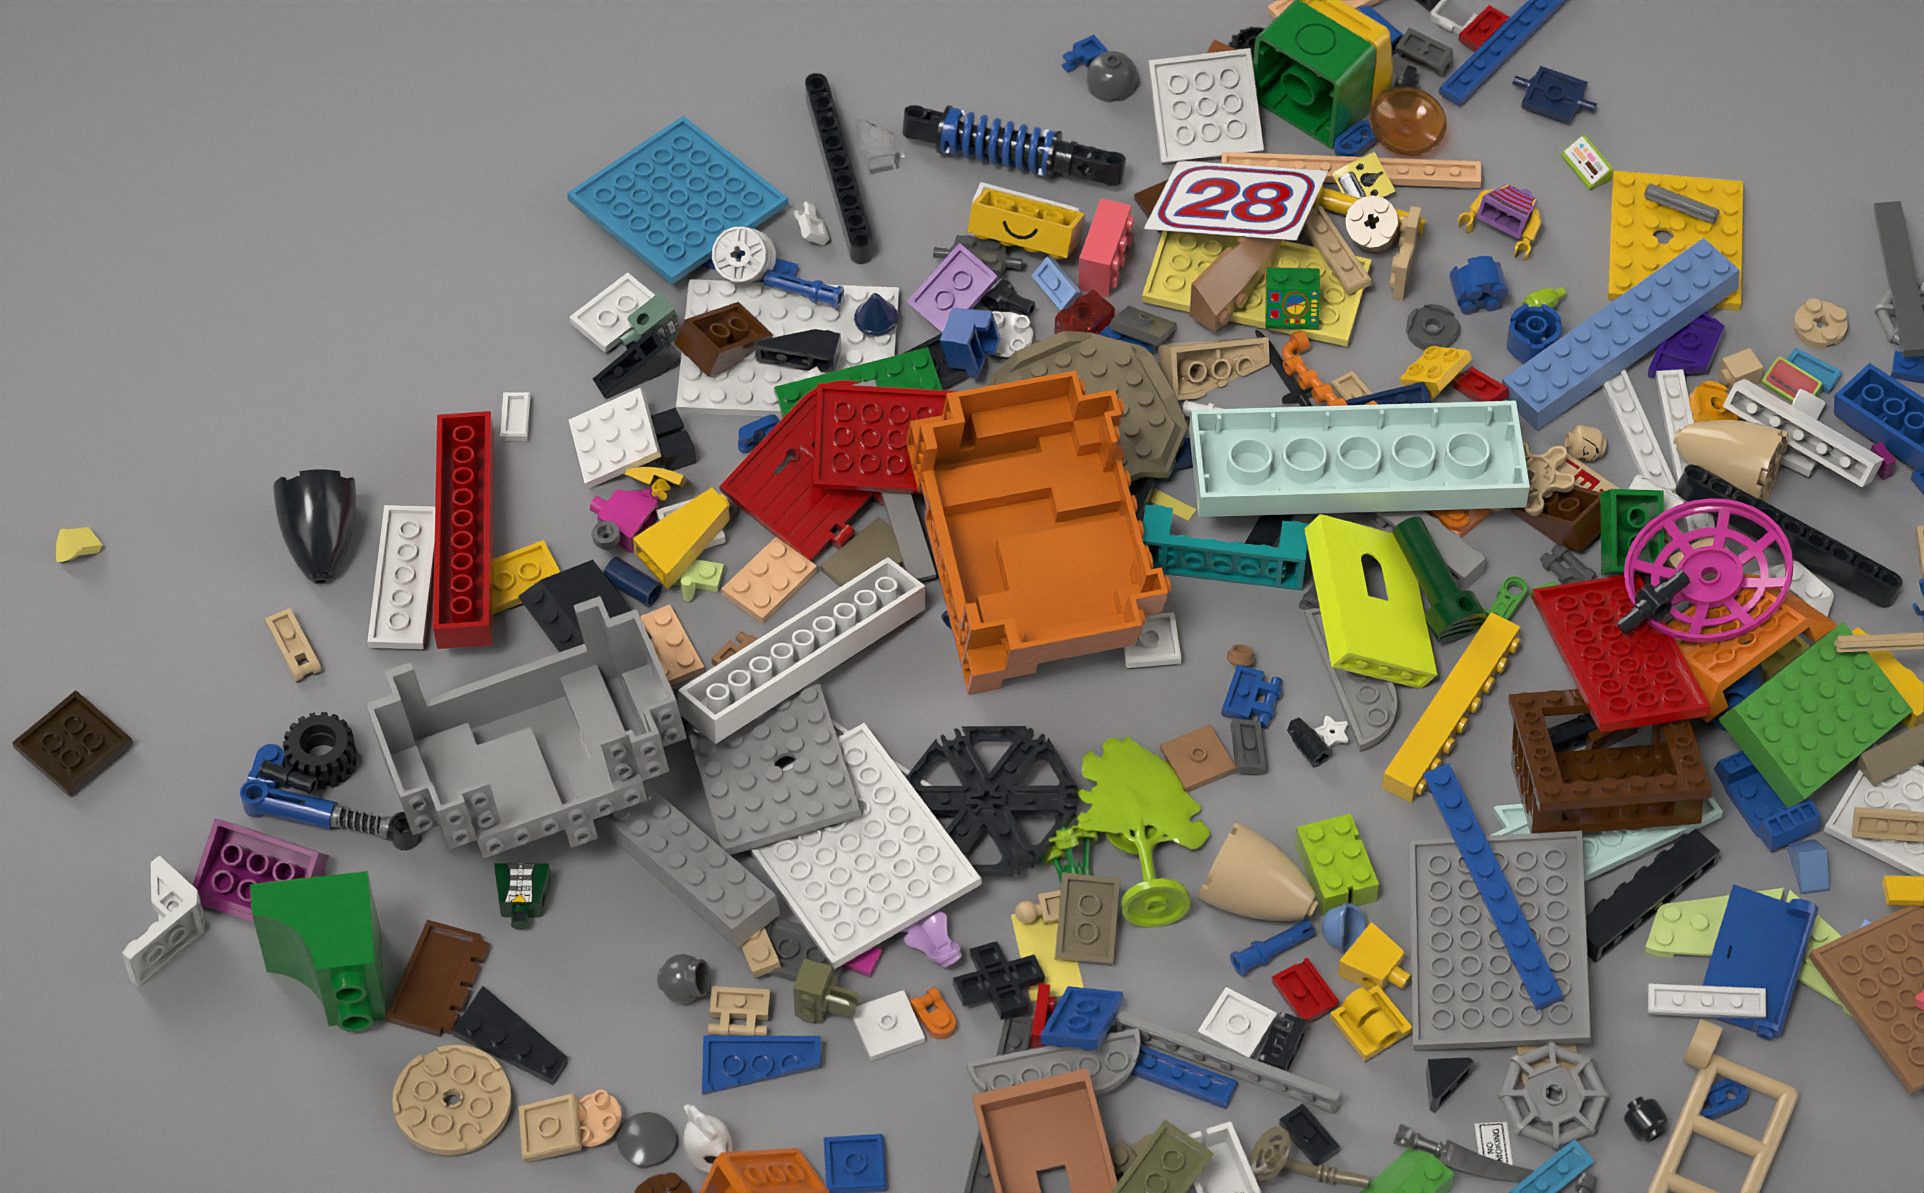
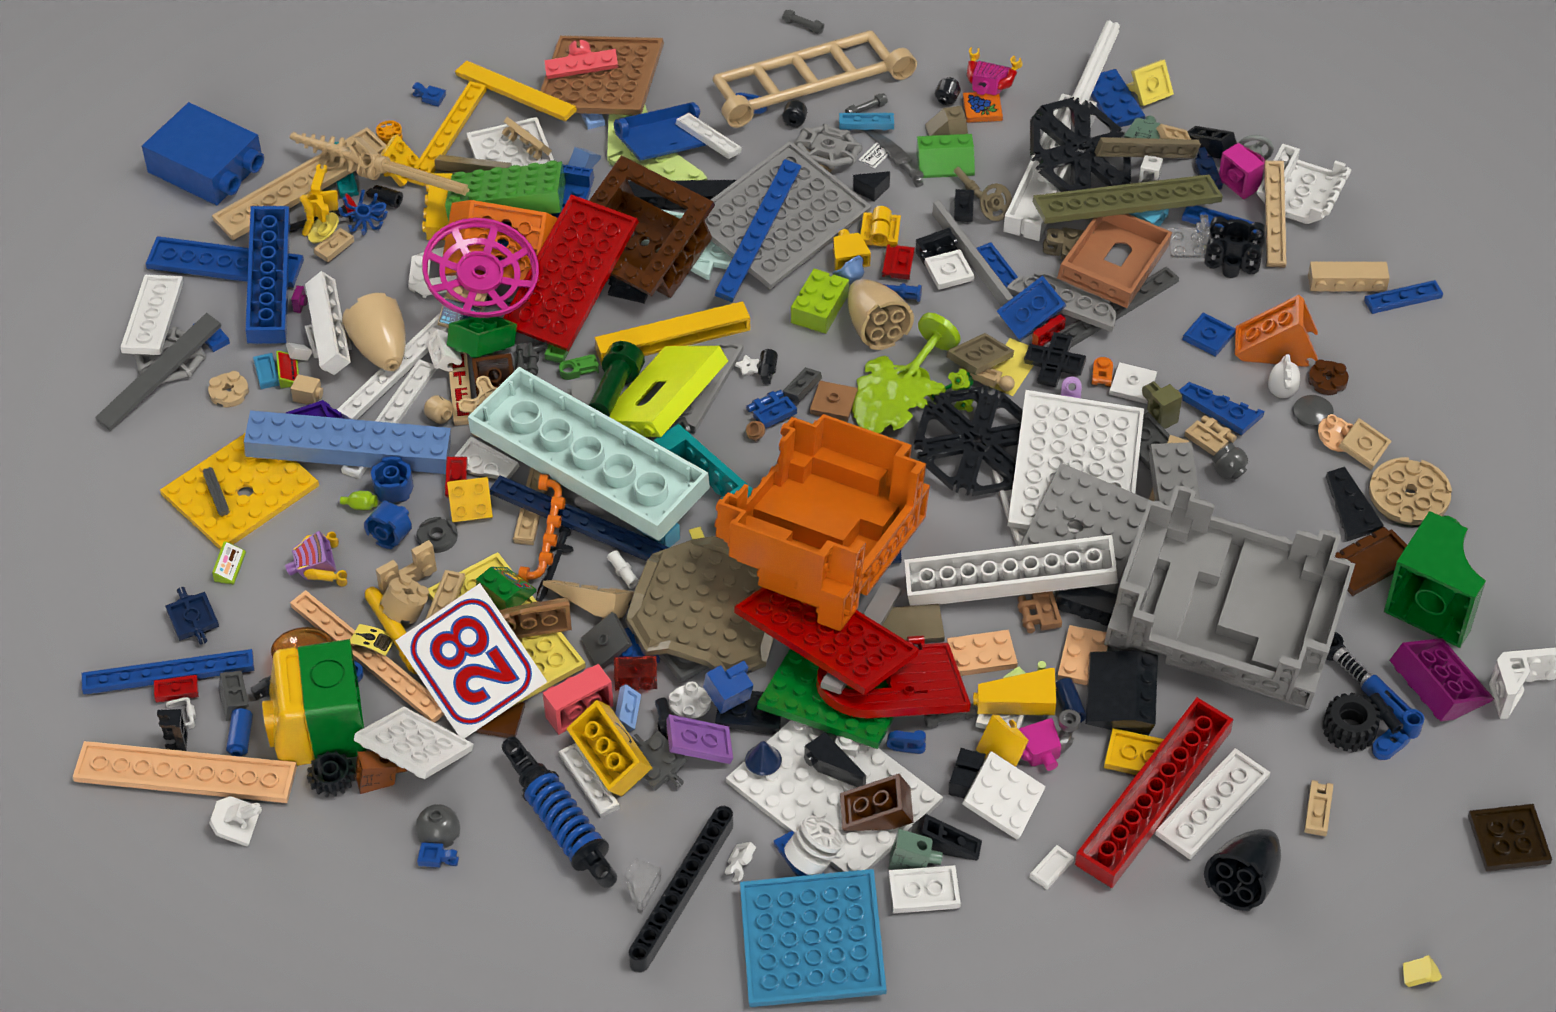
camera: 140 degrees left, 5 degrees down
blue pin [763,270,844,309] -> none
black pin [1616,569,1691,636] -> none
black beam [1675,464,1903,607] -> none
light orange plate [1689,381,1740,423] -> none

